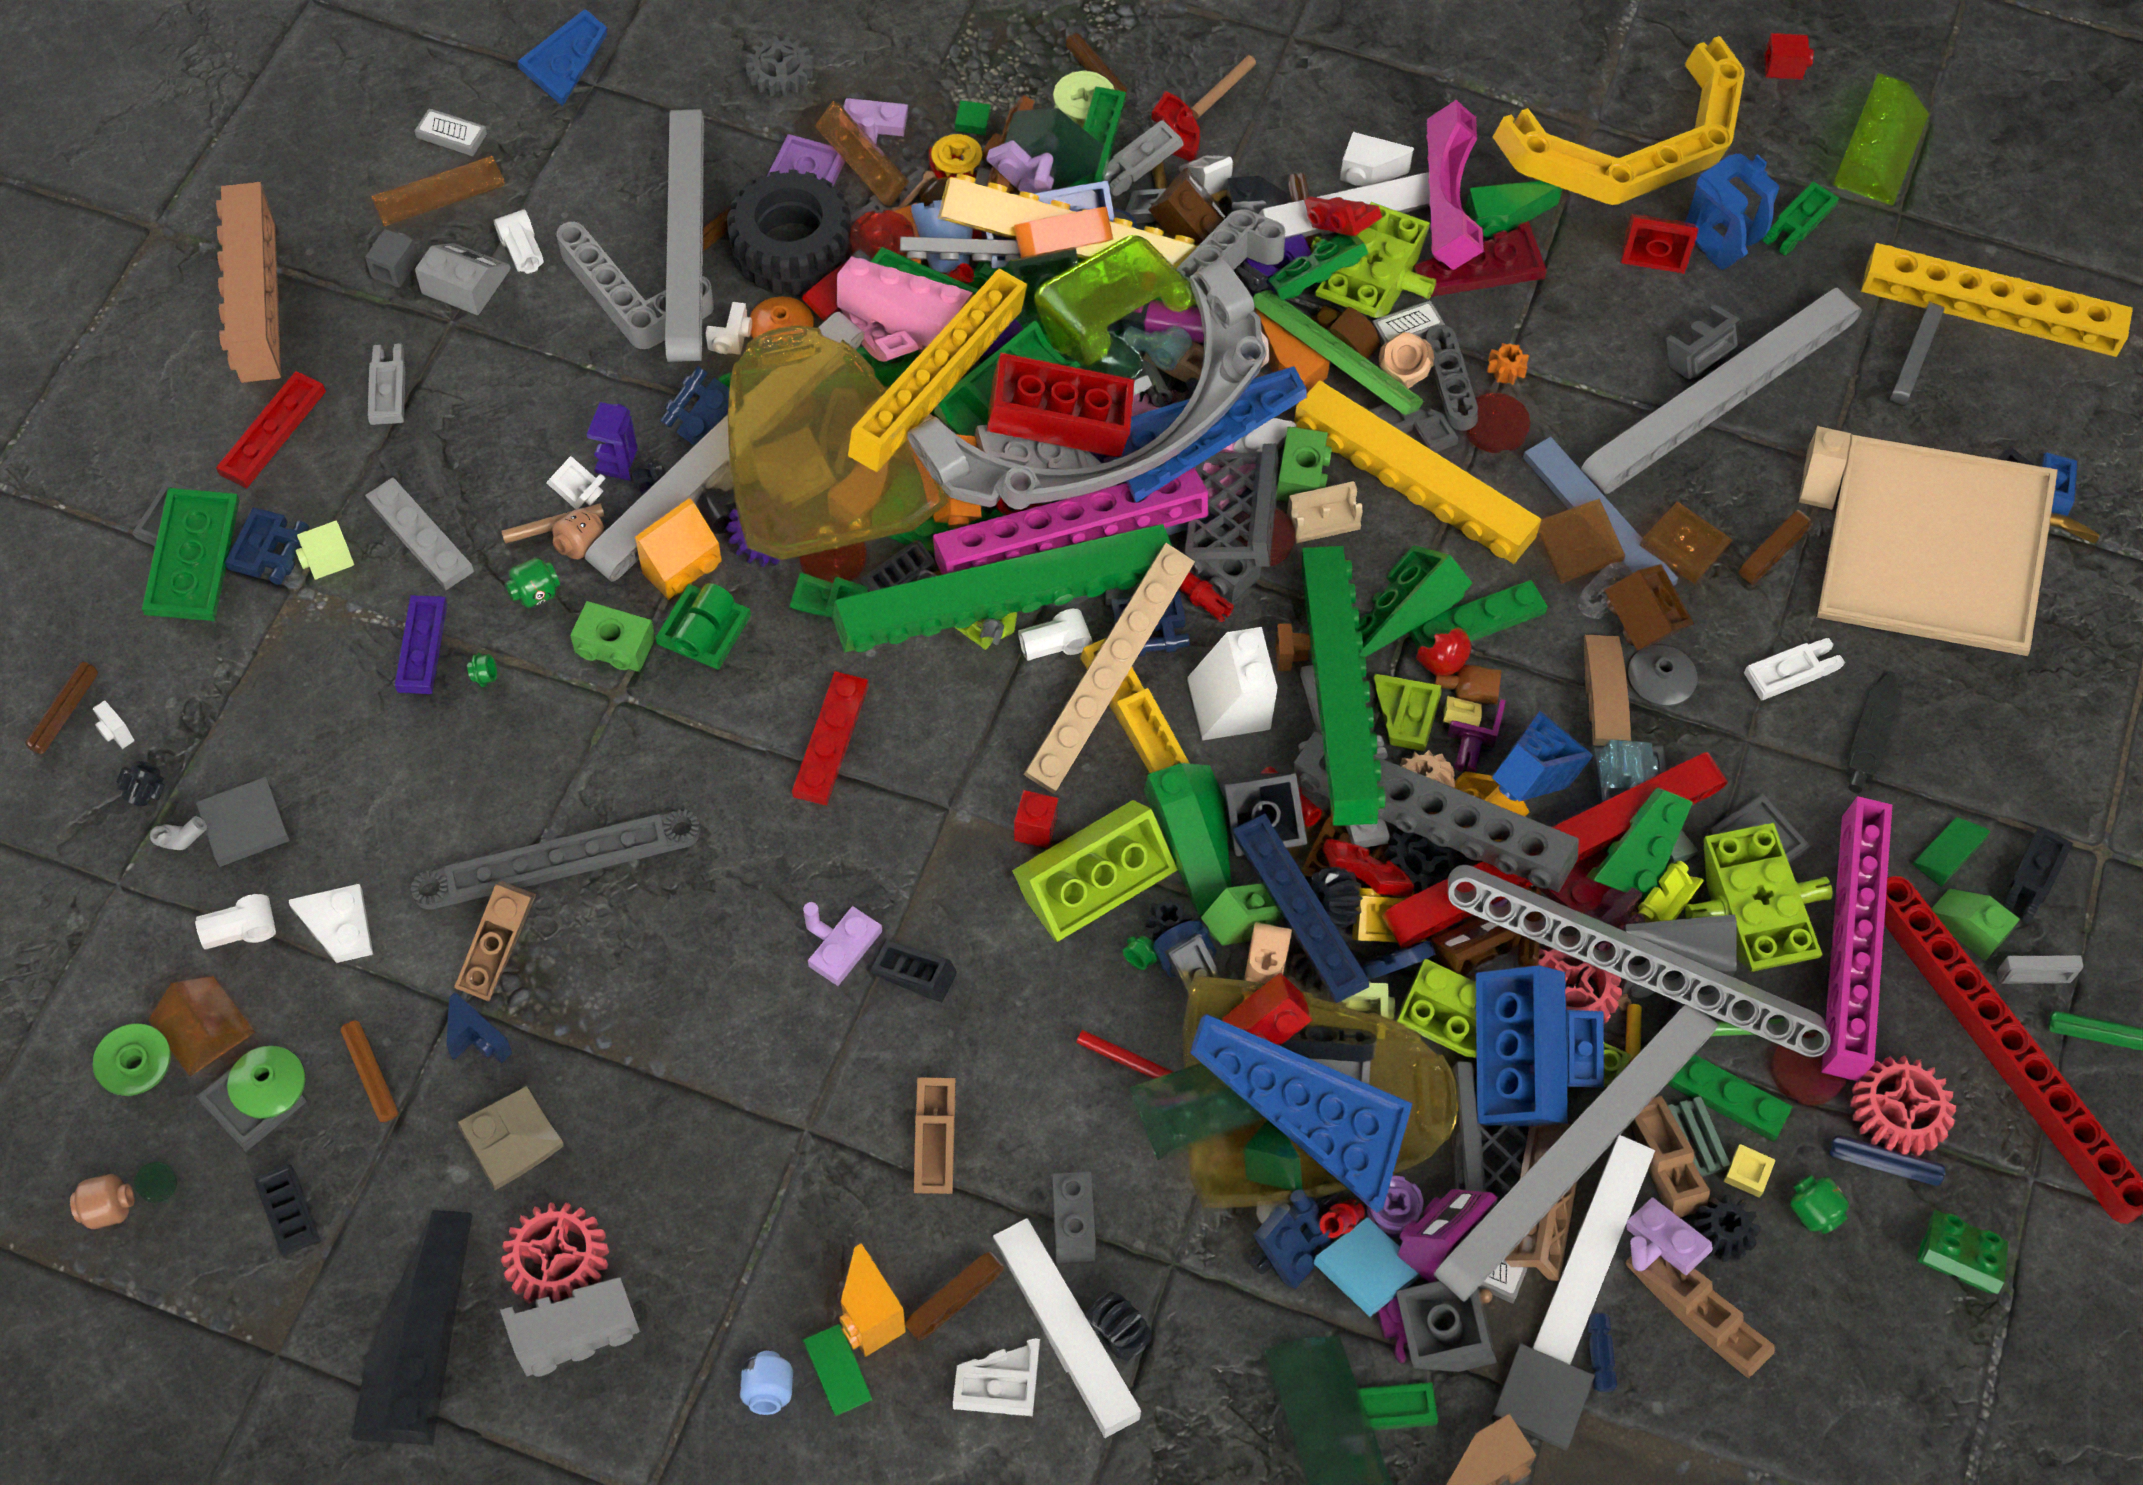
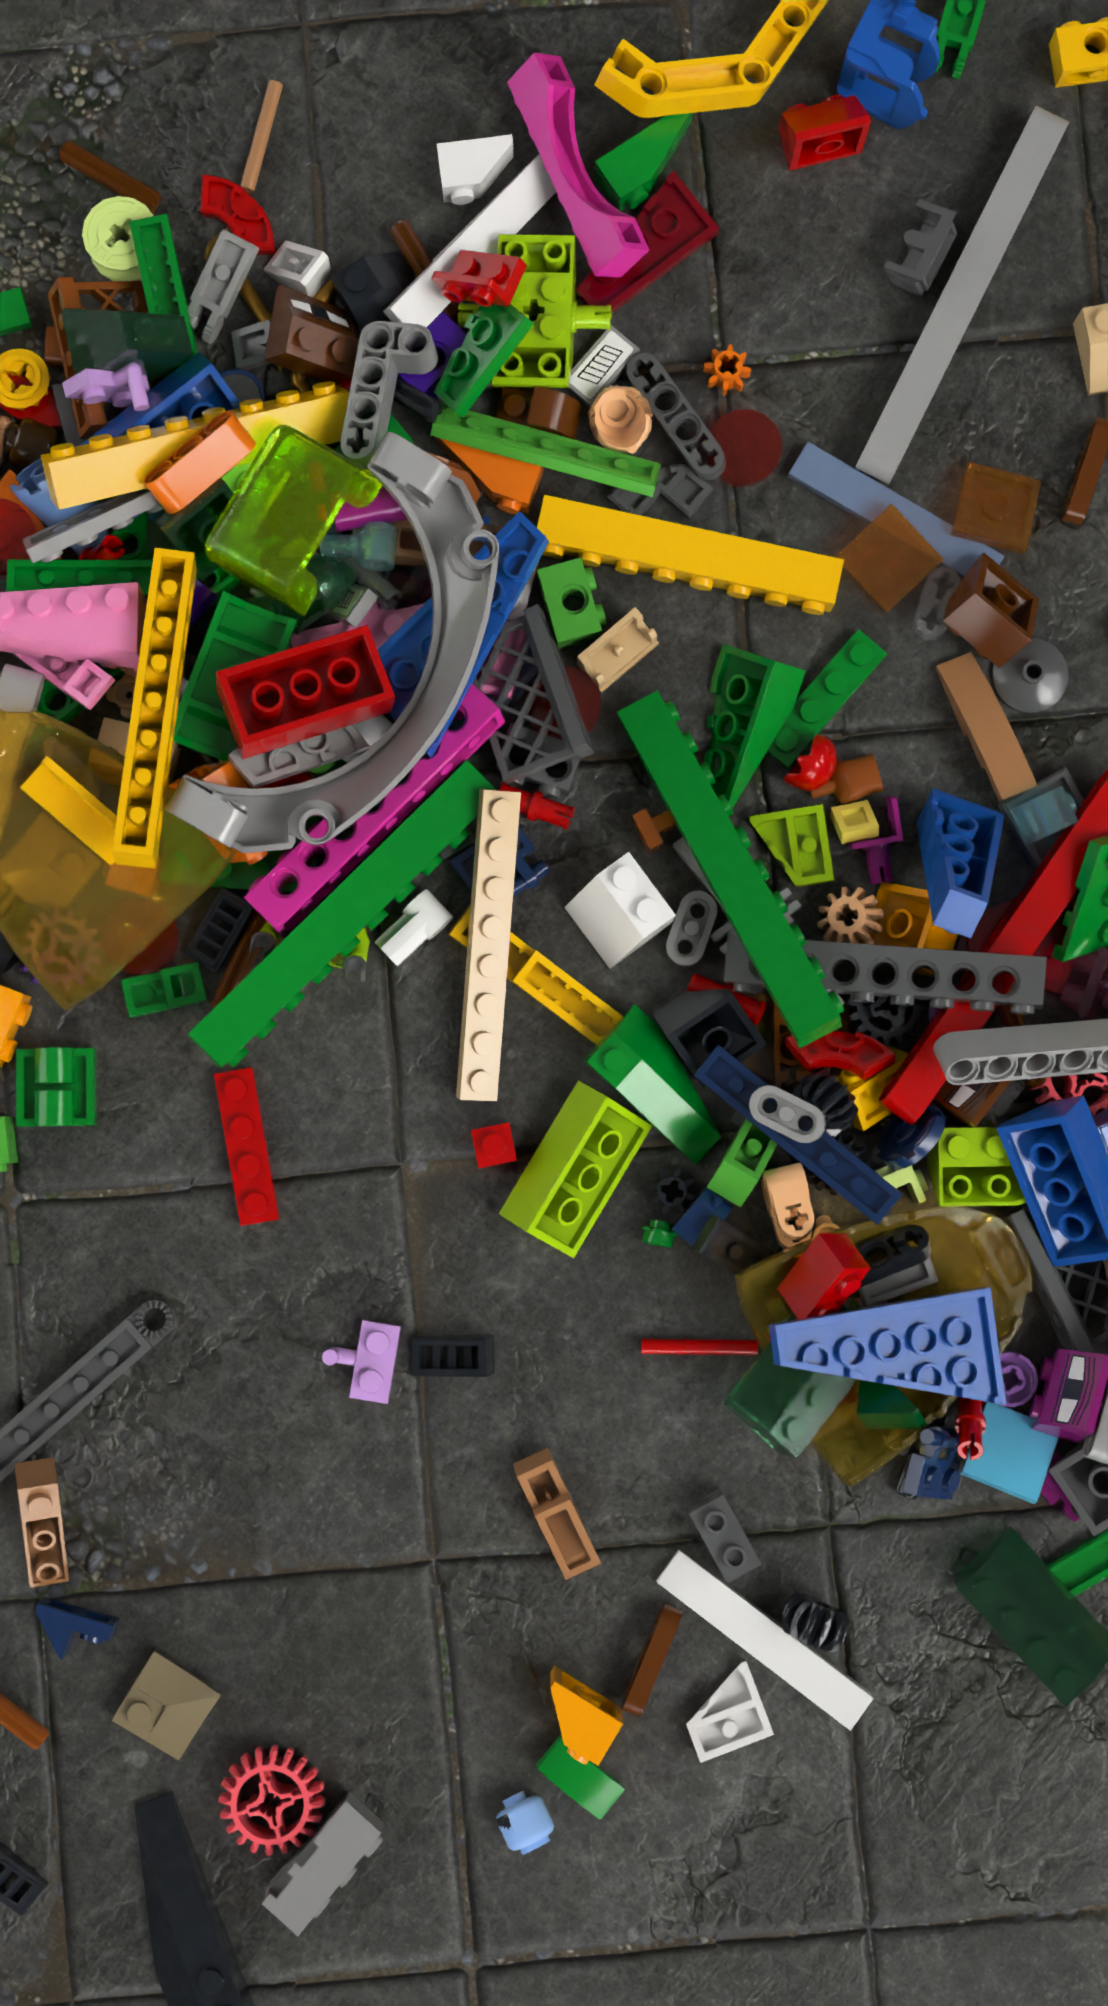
camera: 25 degrees left, 25 degrees up
none -> yellow panel [20,755,117,866]
none -> light grey plate [666,891,717,967]
none -> light grey plate [749,1085,826,1143]

